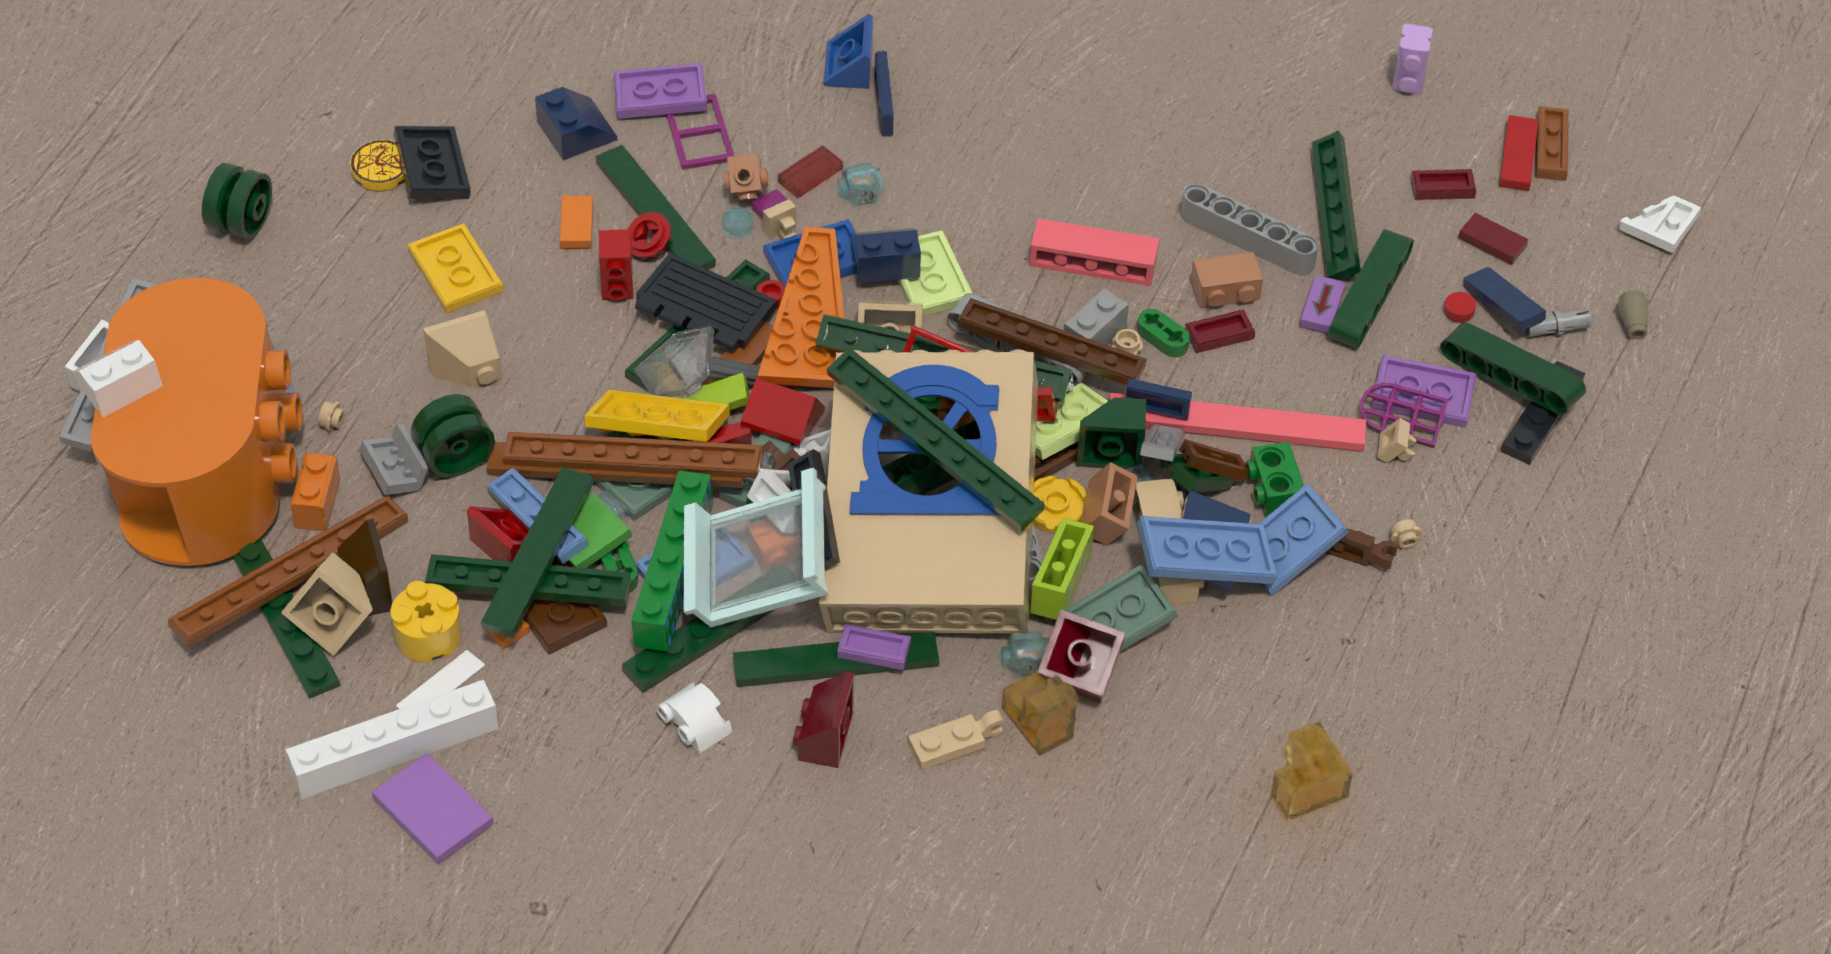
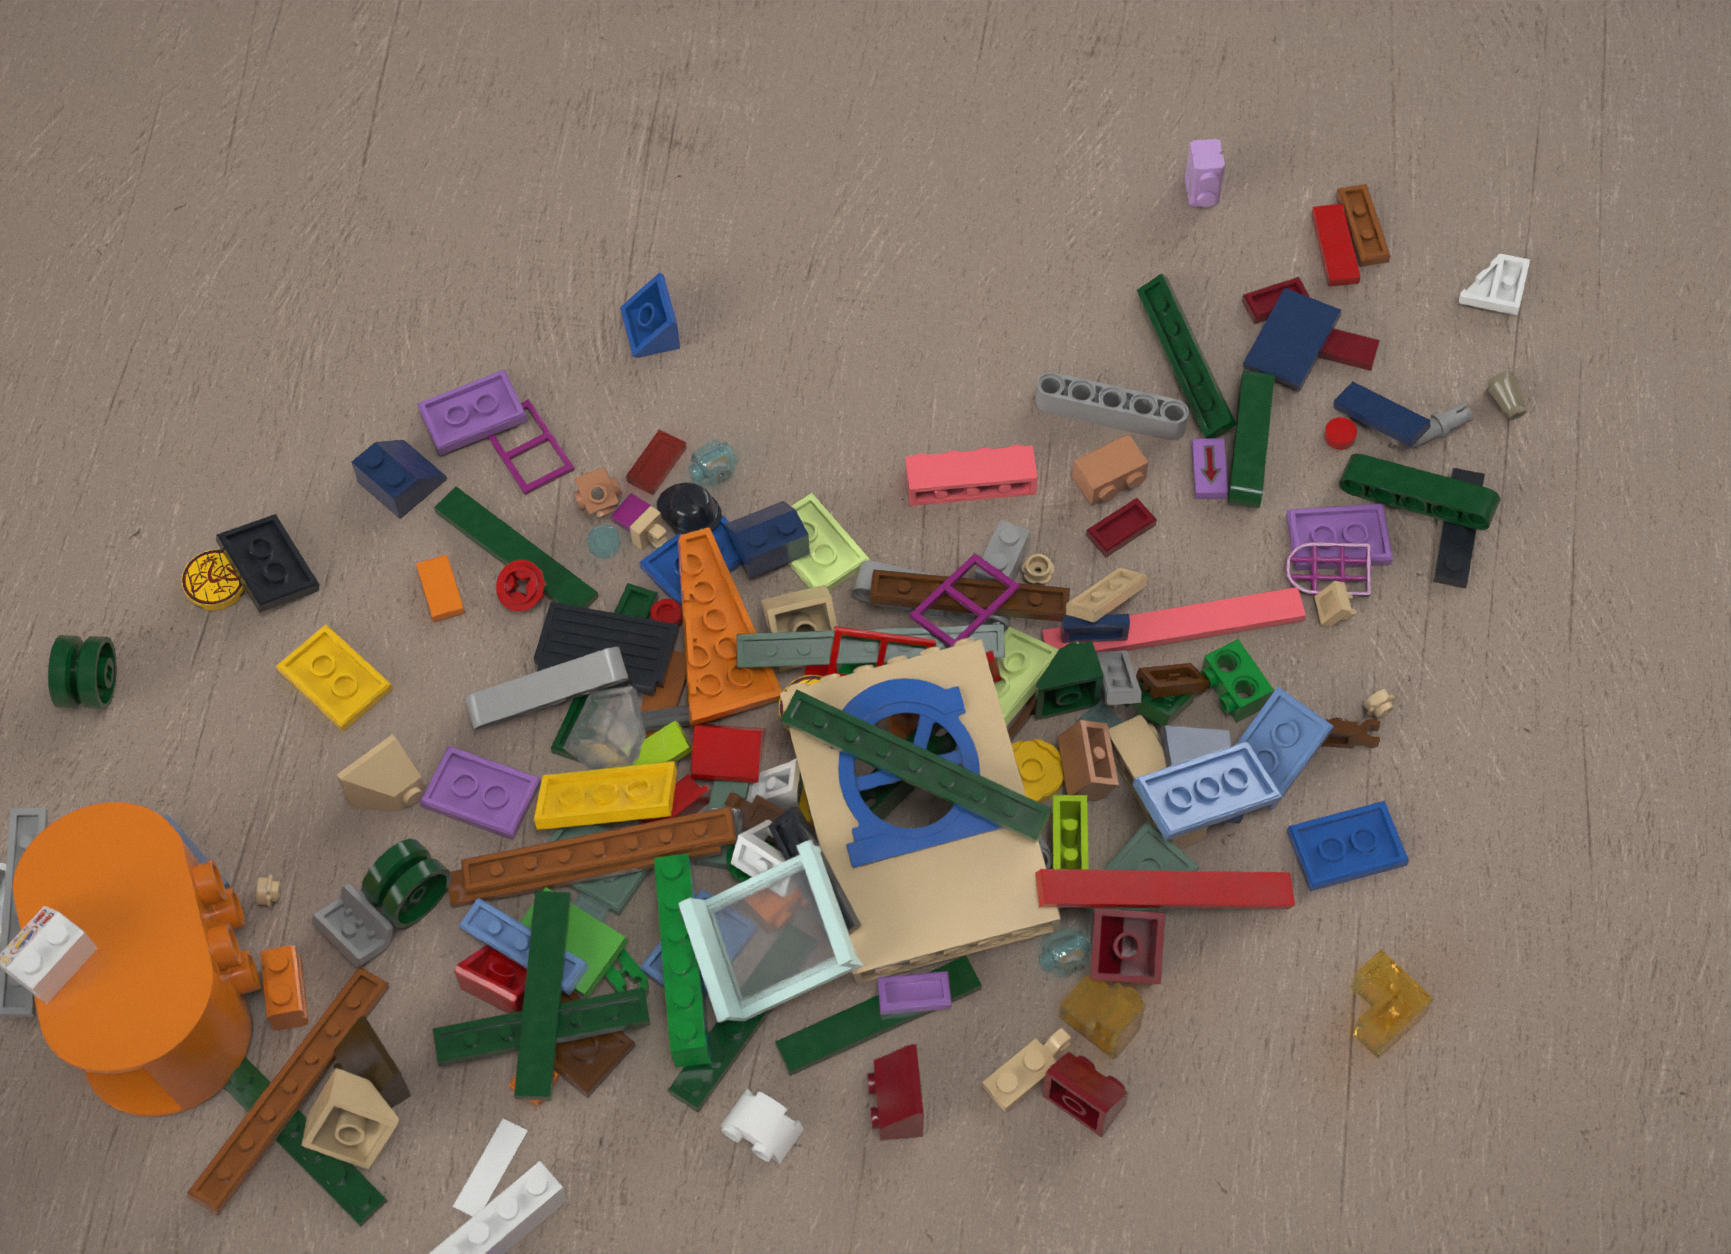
camera: 15 degrees left, 10 degrees up
yellow brick [390,581,462,662] -> none
red brick [599,229,633,300] -> none
dark blue tile [875,51,894,137] -> none
green beam [1137,309,1190,357] -> none
none -> medium lavender tile [420,746,541,840]
none -> light grey beam [464,647,629,730]
none -> black piece [657,482,722,534]
none -> magenta window [910,553,1020,647]
none -> red tile [1035,869,1295,909]
none -> dark red slope [1043,1052,1128,1138]
none -> tan tile [1066,568,1147,622]
none -> dark blue tile [1243,288,1342,391]
none -> blue tile [1287,801,1409,892]

